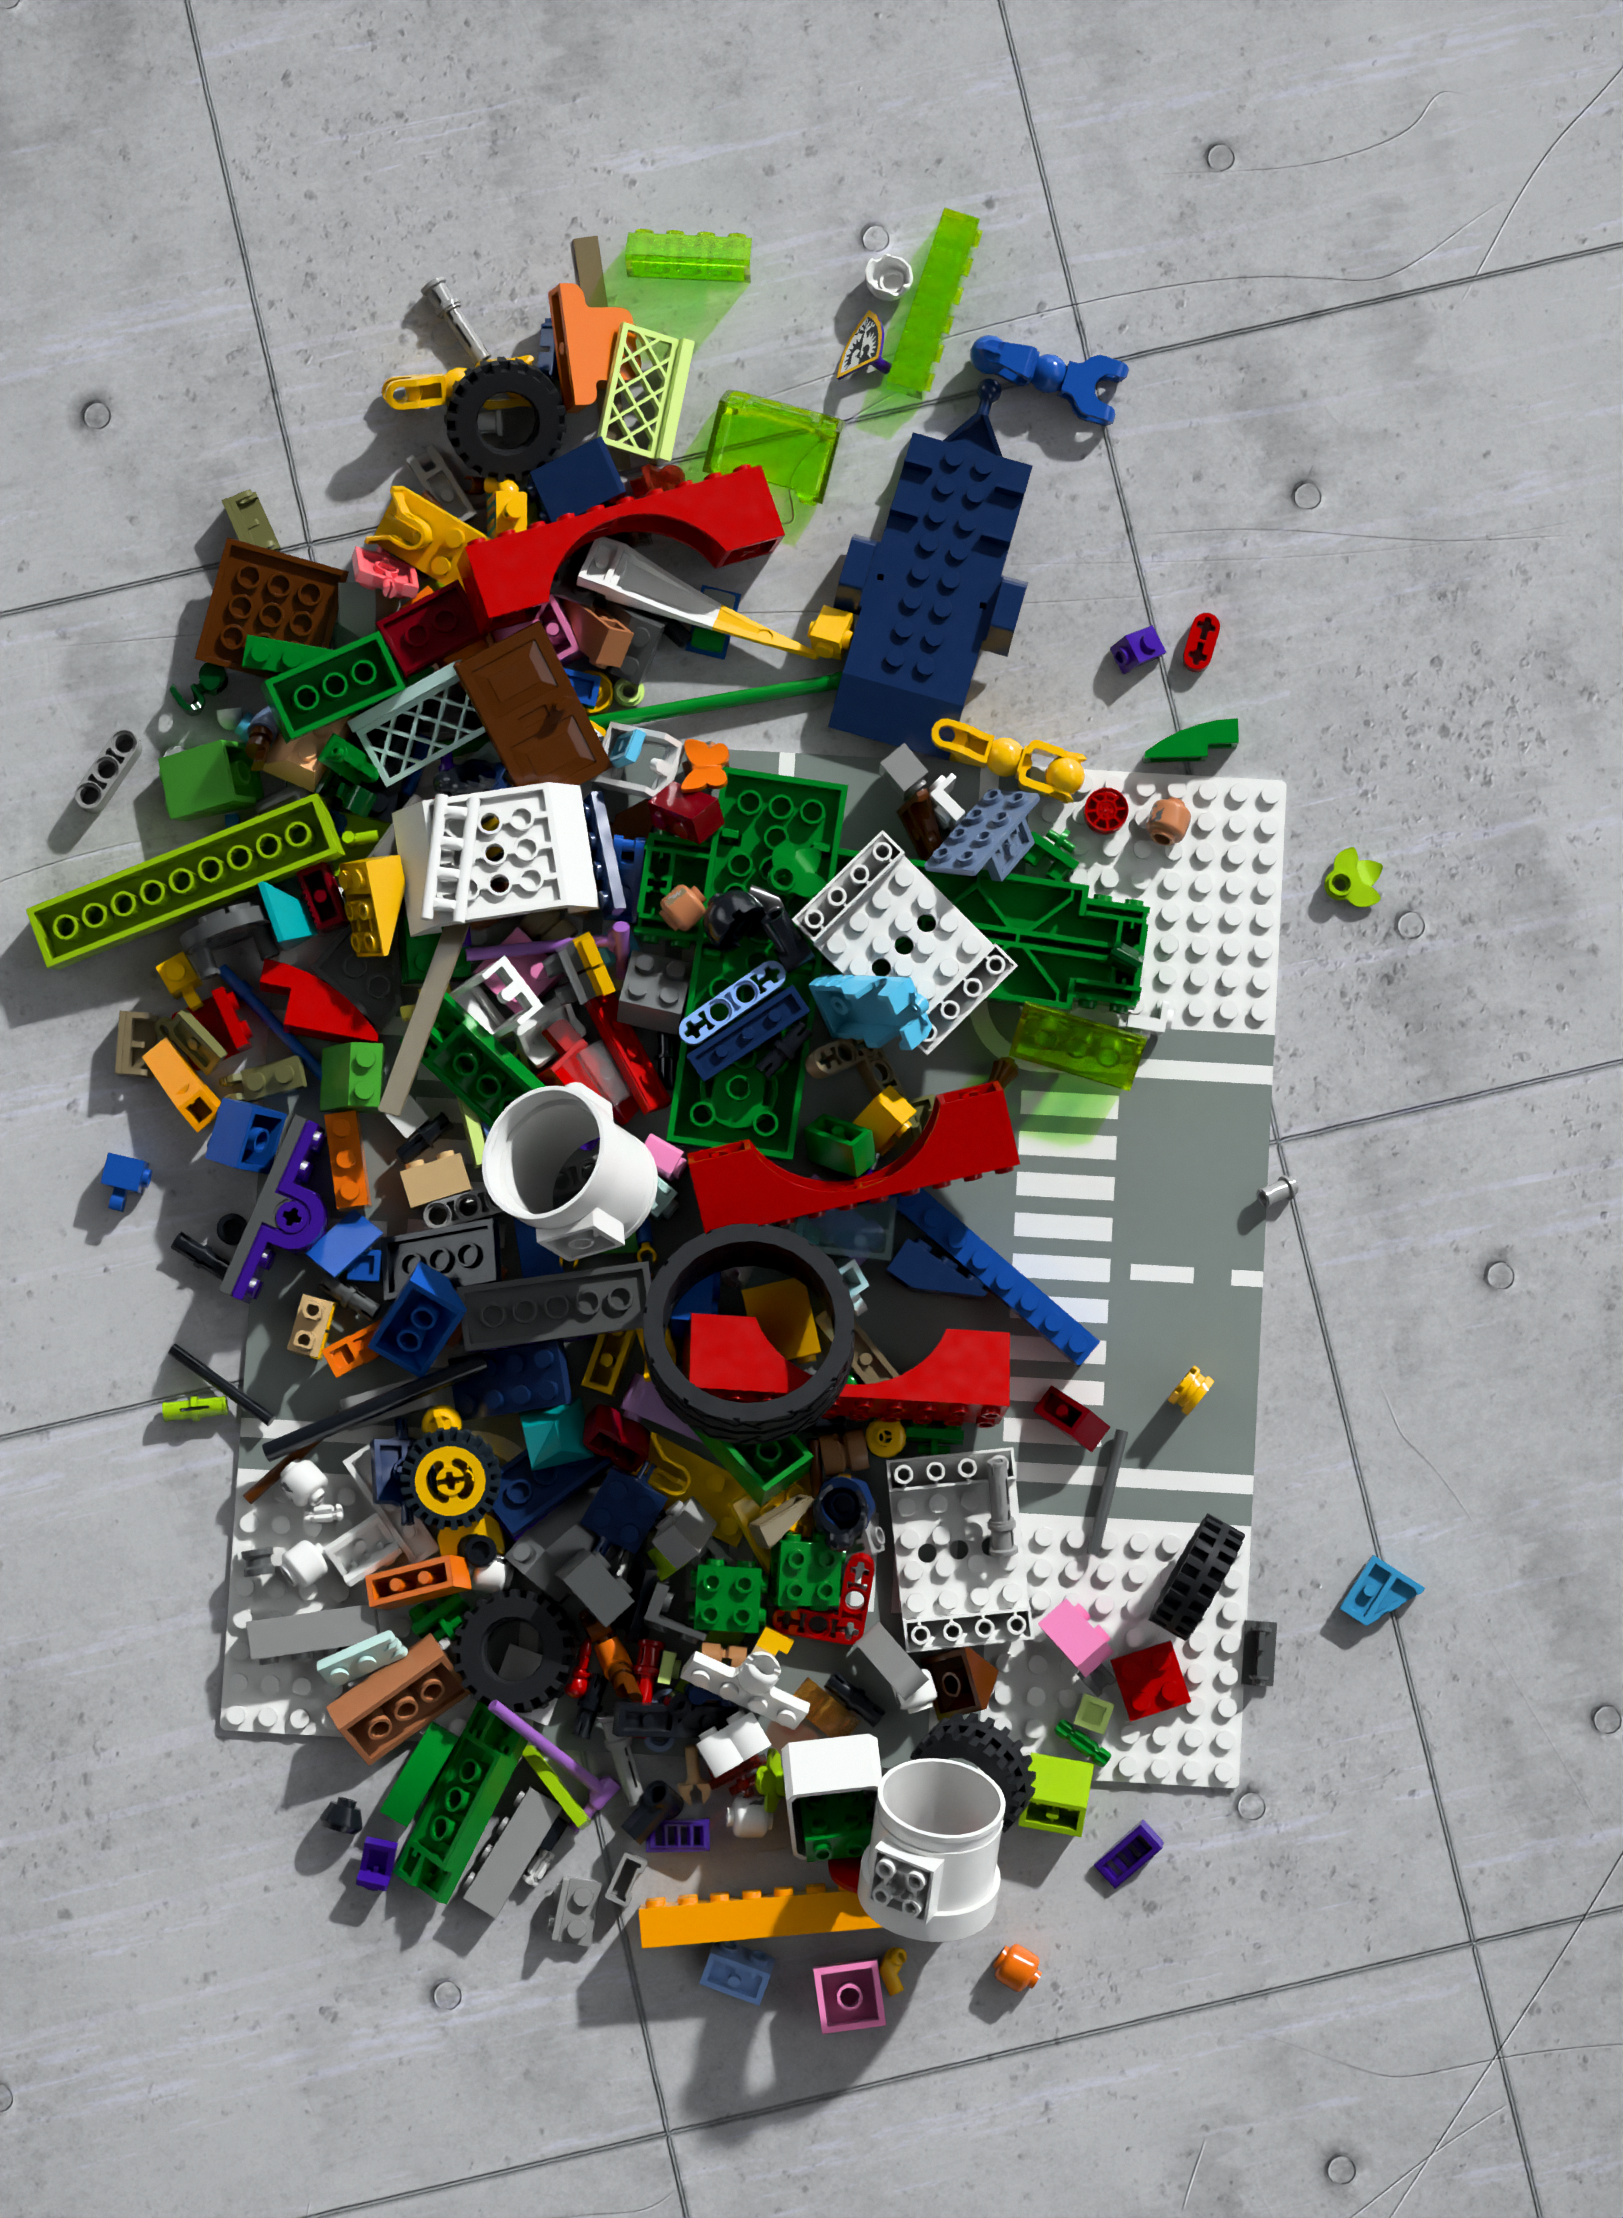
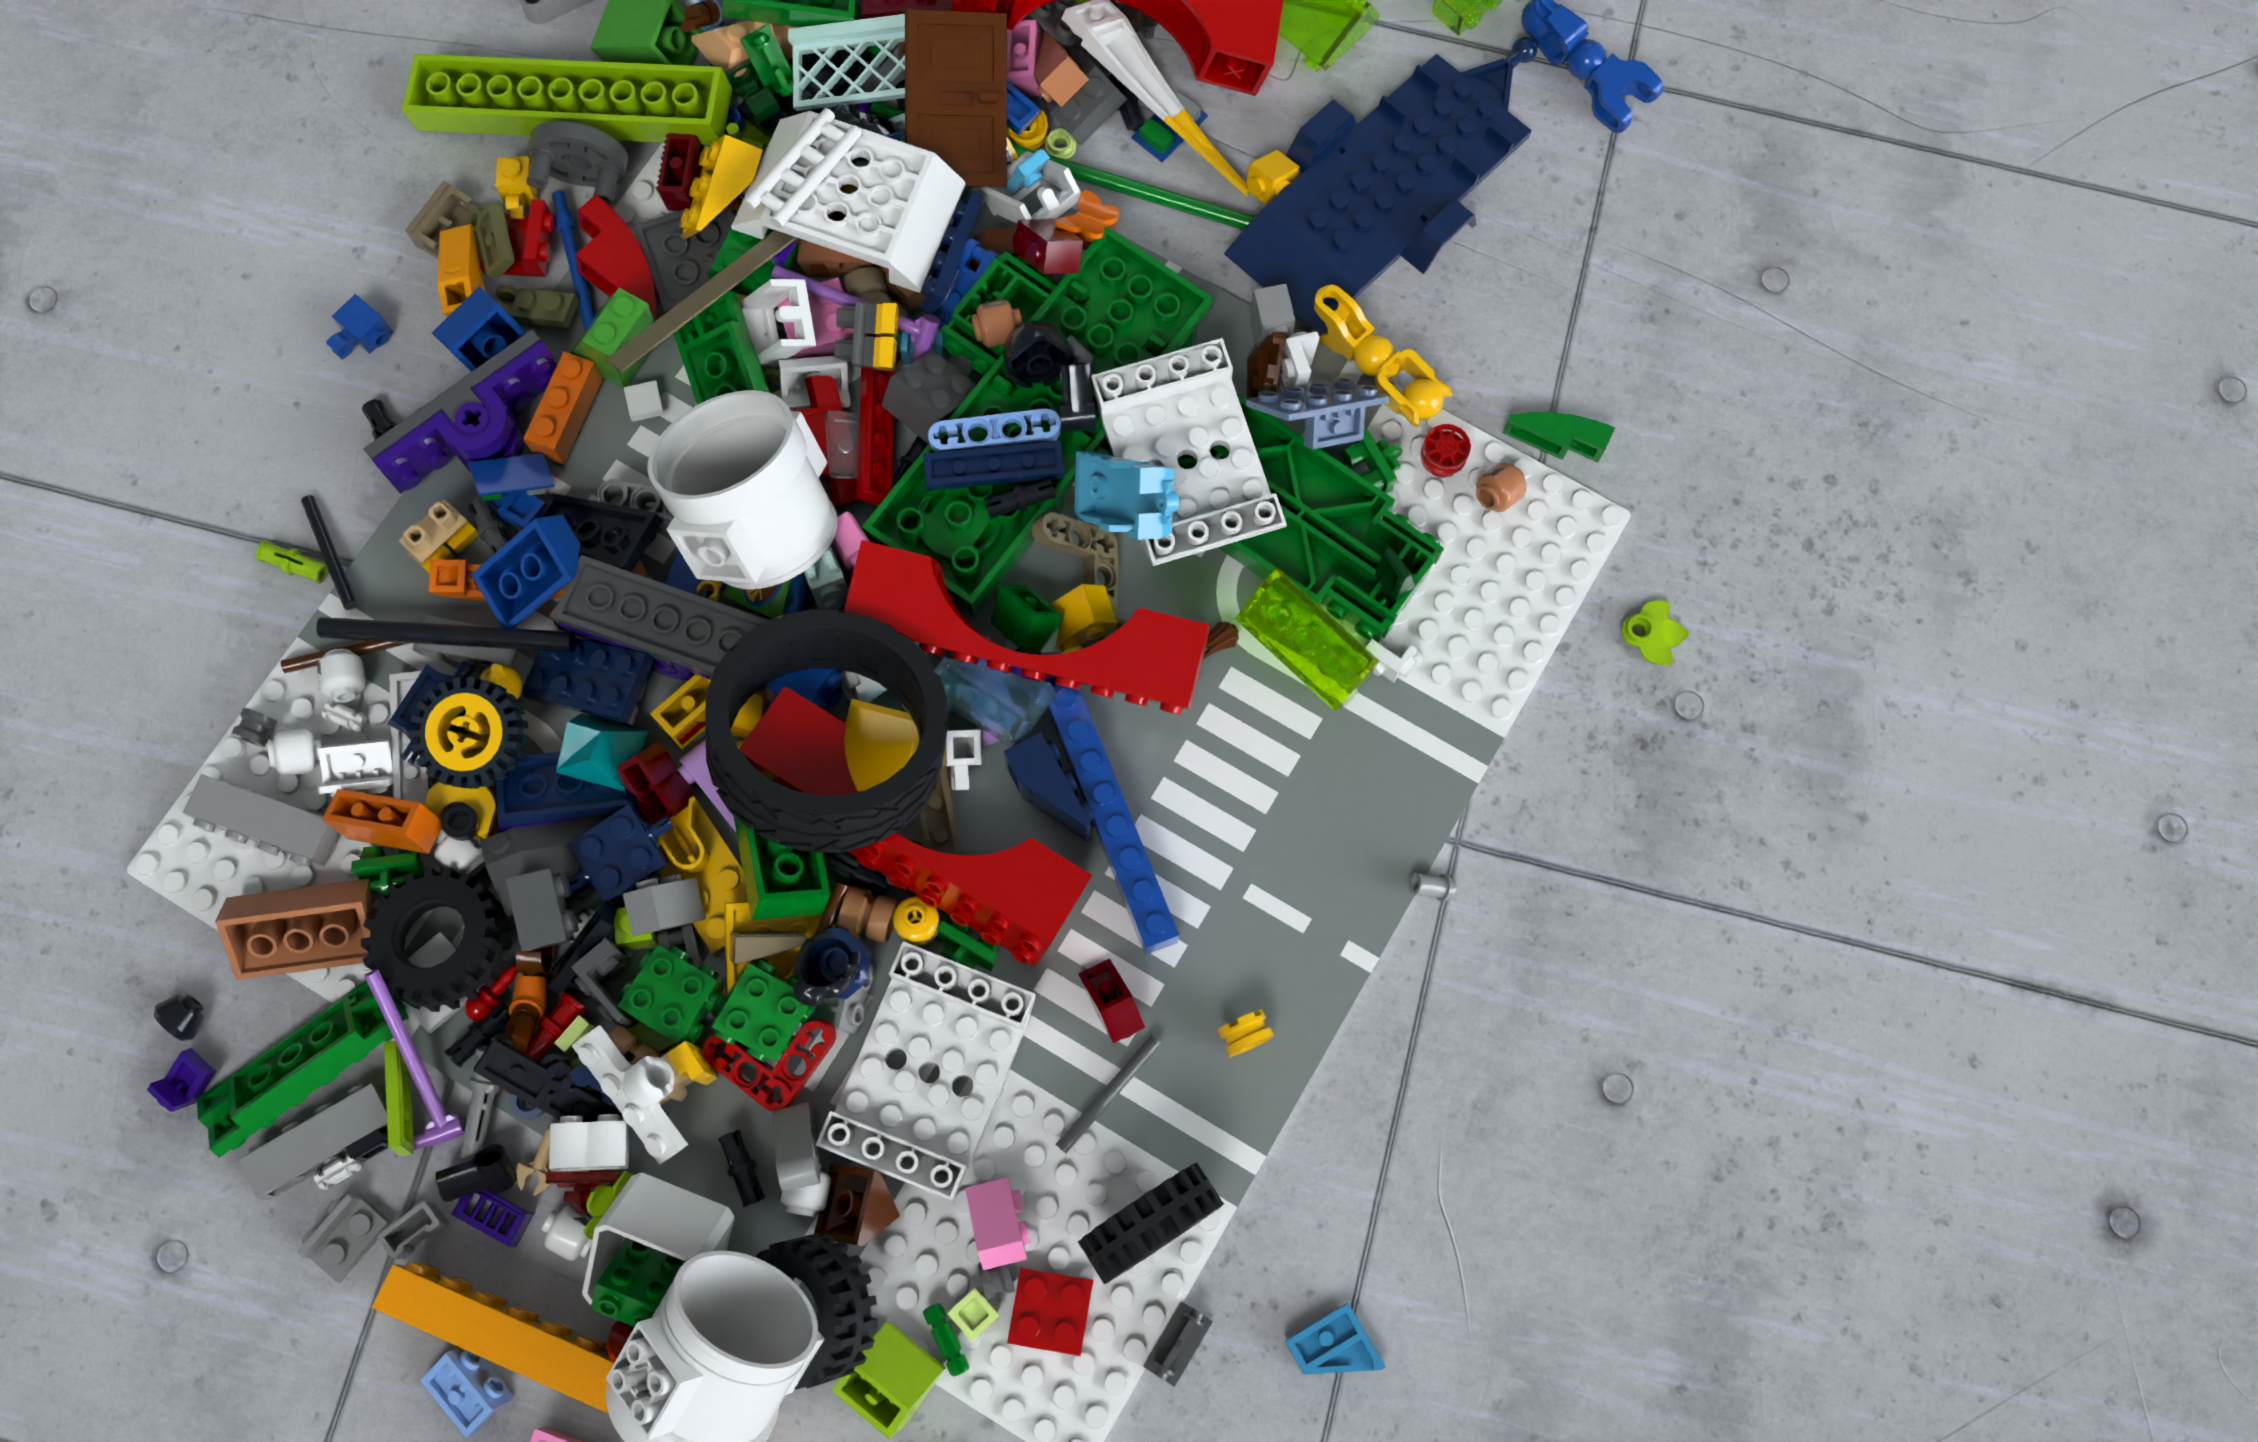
camera: 25 degrees right, 10 degrees down
teal slope [257,881,318,951] -> none
light aqua hinge [317,1630,408,1688] -> none
green slope [379,1721,460,1827] -> none
black axle [396,1111,455,1164] -> none
tan brick [400,1150,473,1210] -> none
green plate [767,839,827,897] -> none
clear orange slope [793,1677,861,1738] -> none
light grey pin [987,1458,1018,1557] -> none
dark purple bracket [1110,625,1167,674] -> none
red beam [1182,613,1220,673] -> none

